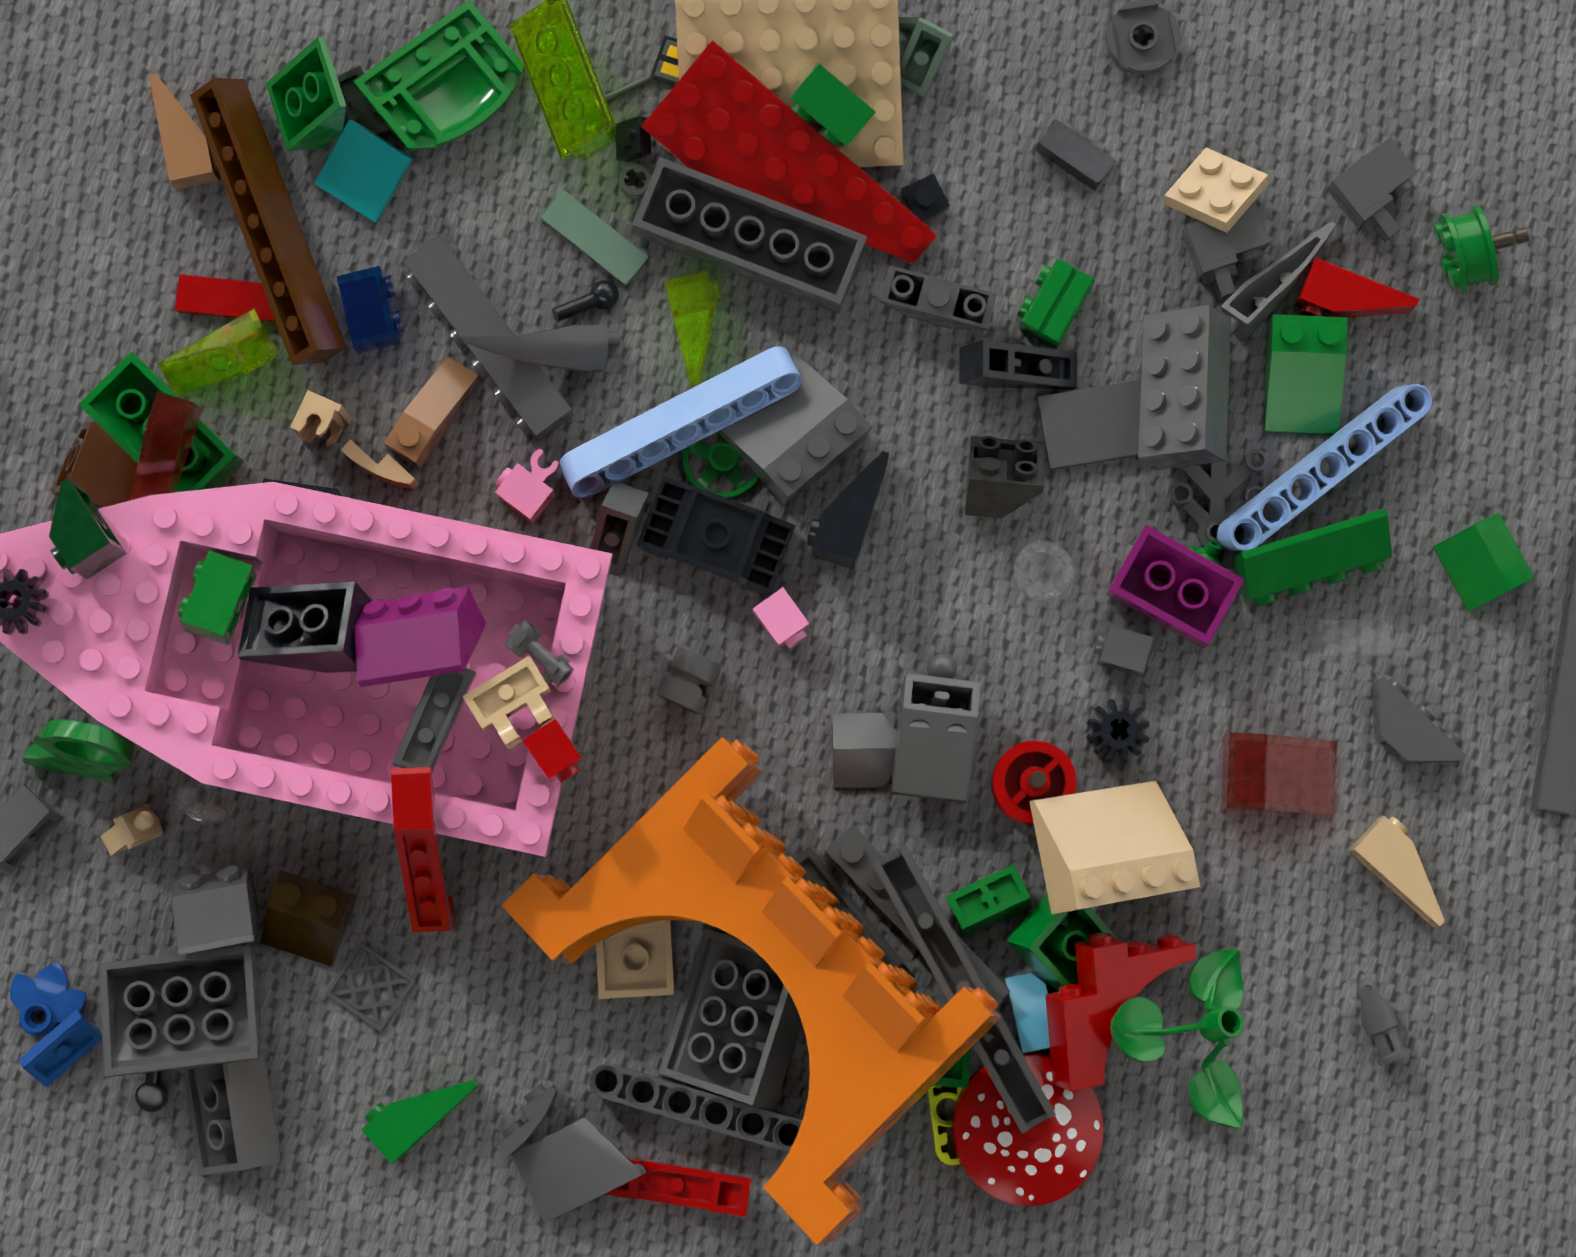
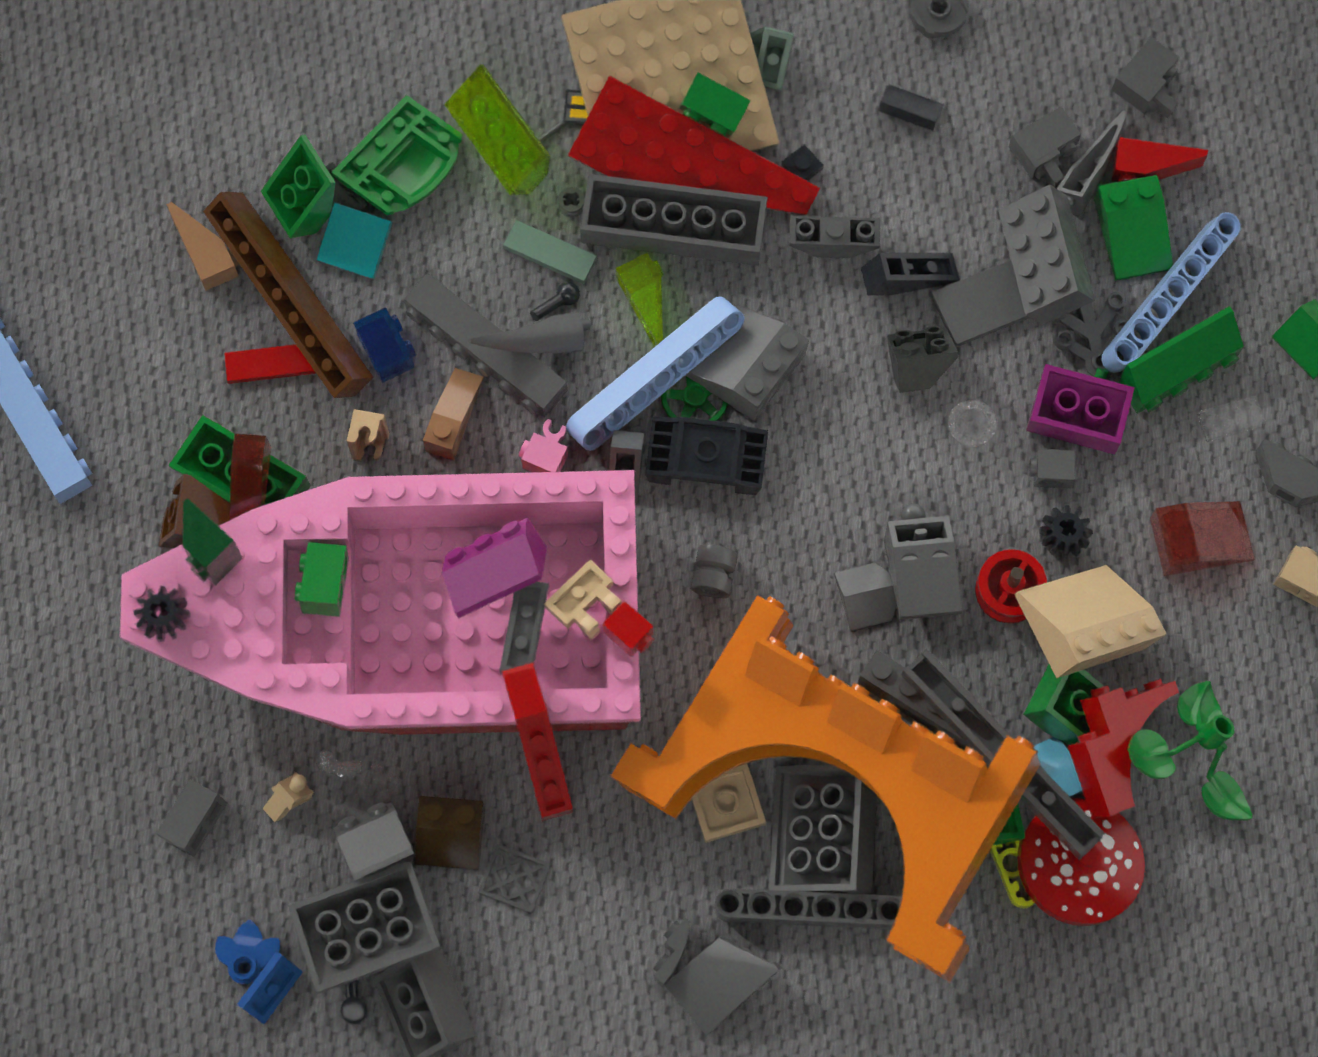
camera: 15 degrees left, 10 degrees down
green animal [22,719,135,782] -> none
clear neon green slope [157,309,280,395] -> none
black slope [237,581,373,673] -> none
tan slope [340,439,419,490] -> none
green slope [361,1079,481,1164] -> none
dark grey bar [505,619,574,686] -> none
red slope [604,1158,753,1217] -> none
black plate [615,116,651,162] -> none
bright pink brick [753,587,809,649] -> none
black slope [807,451,889,570] -> none
green hinge [946,864,1031,938] -> none
green brick [1017,259,1095,349] -> none
tan plate [1164,148,1268,233] -> none
green wheel [1433,205,1529,294] -> none

